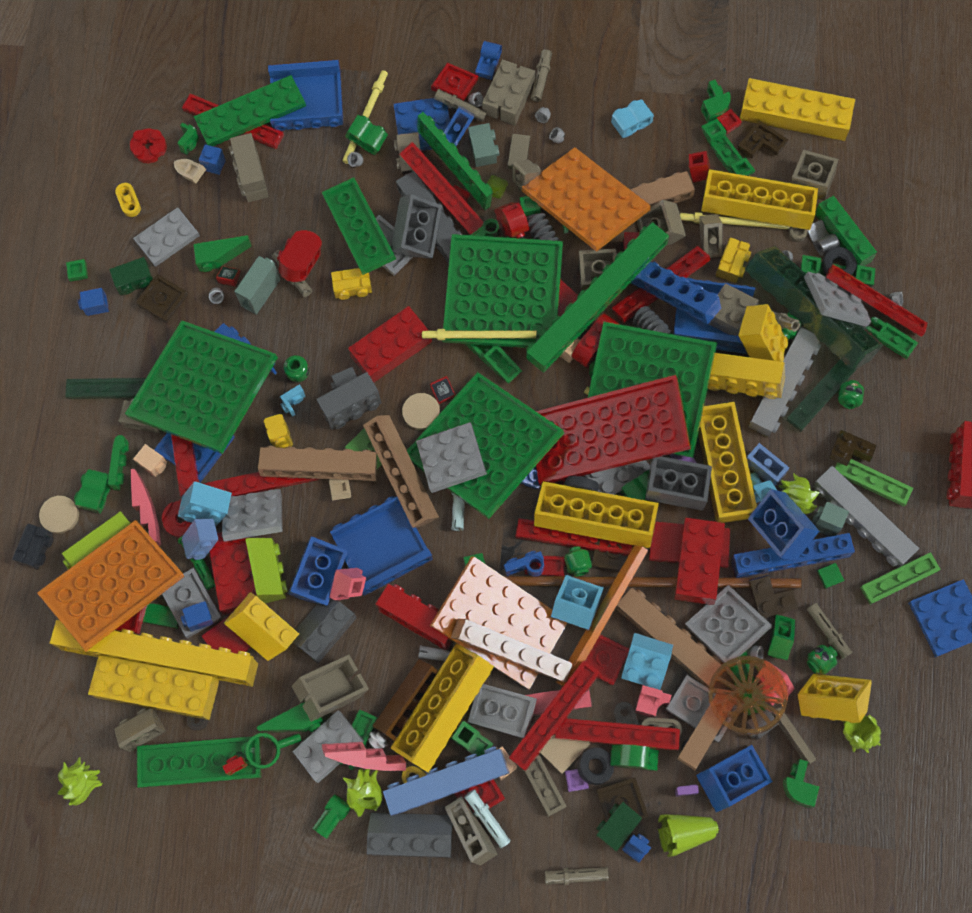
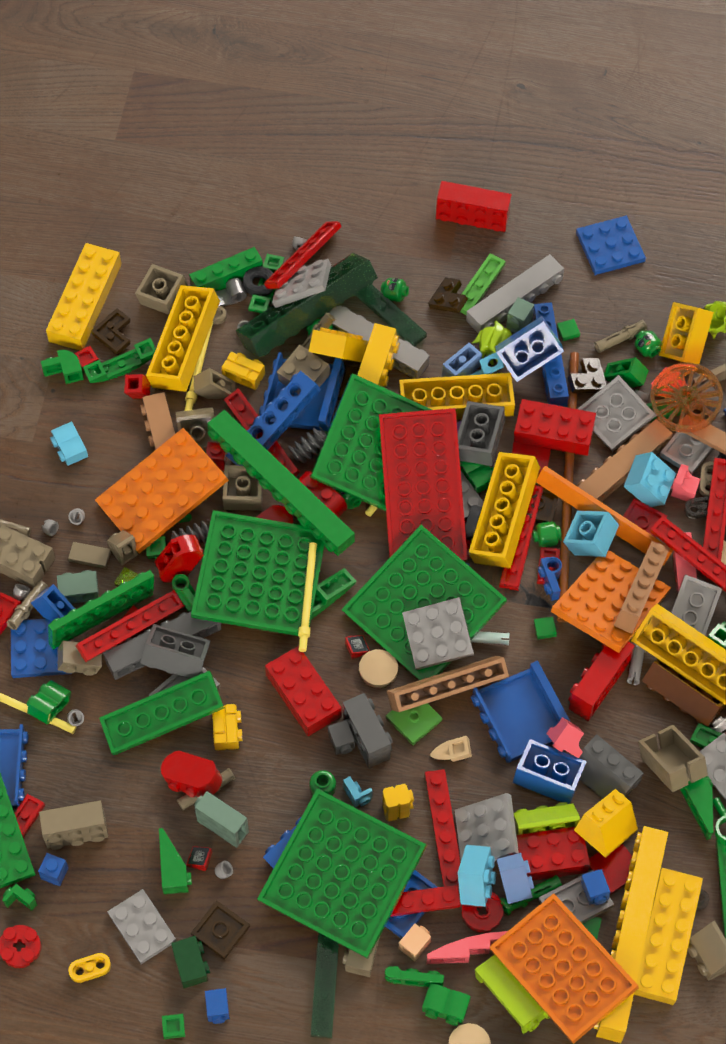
camera: 90 degrees left, 10 degrees down
tan plate [174,159,206,183] -> none
medium nougat brick [258,446,377,481] -> none
bright green plate [860,552,941,605] -> none
green hinge [863,317,918,360] -> none

